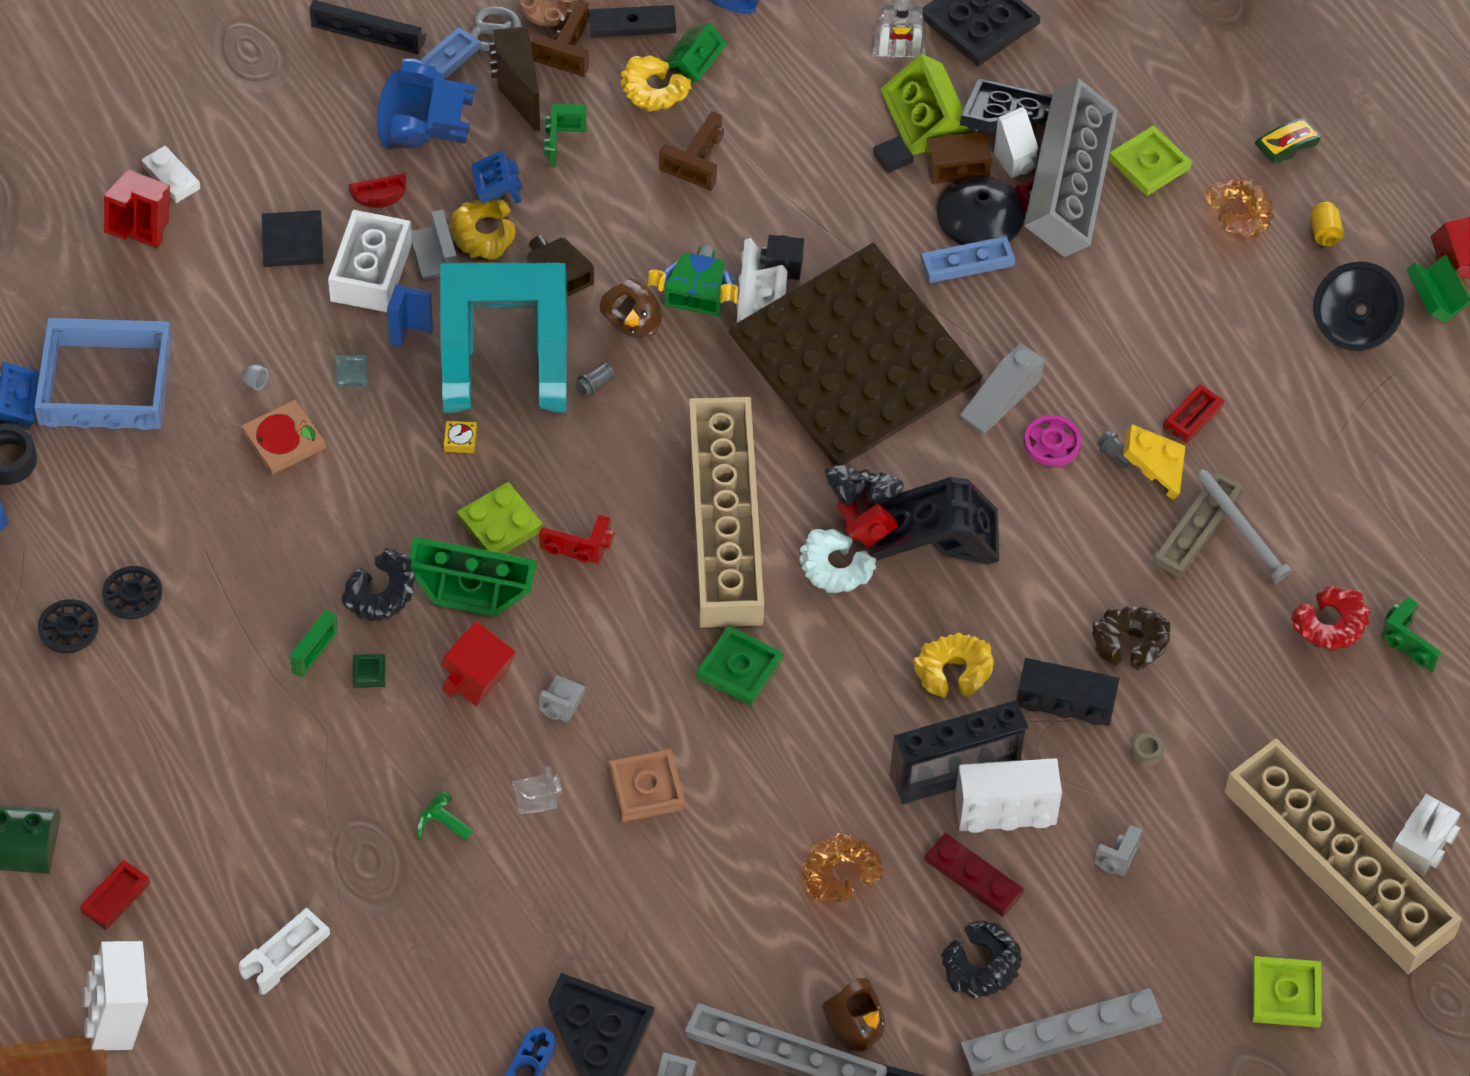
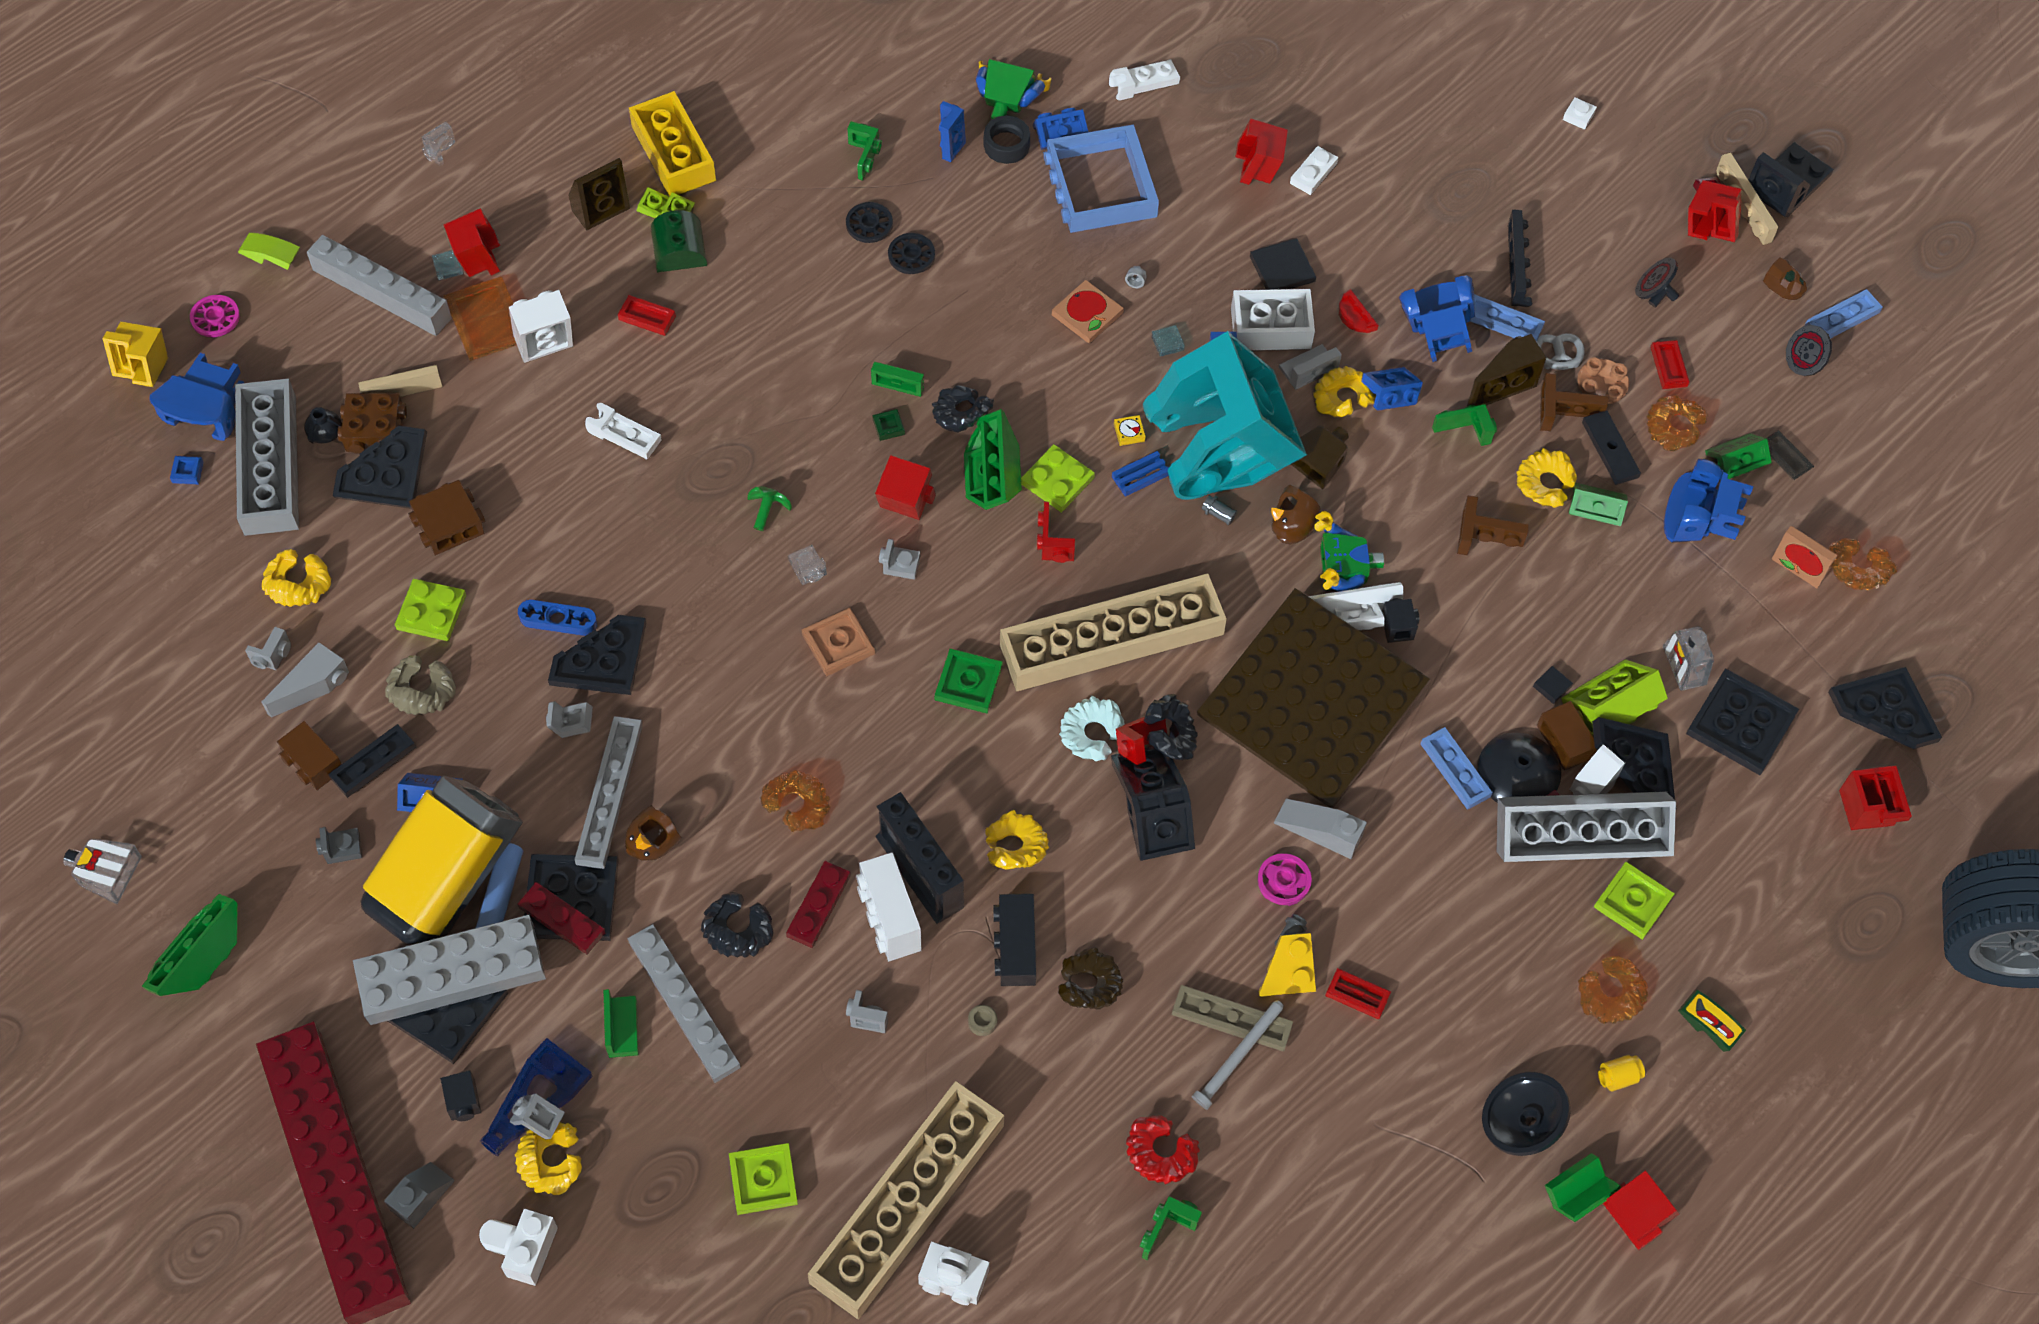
camera: 75 degrees right, 5 degrees up
none -> blue tile [1112,451,1169,497]

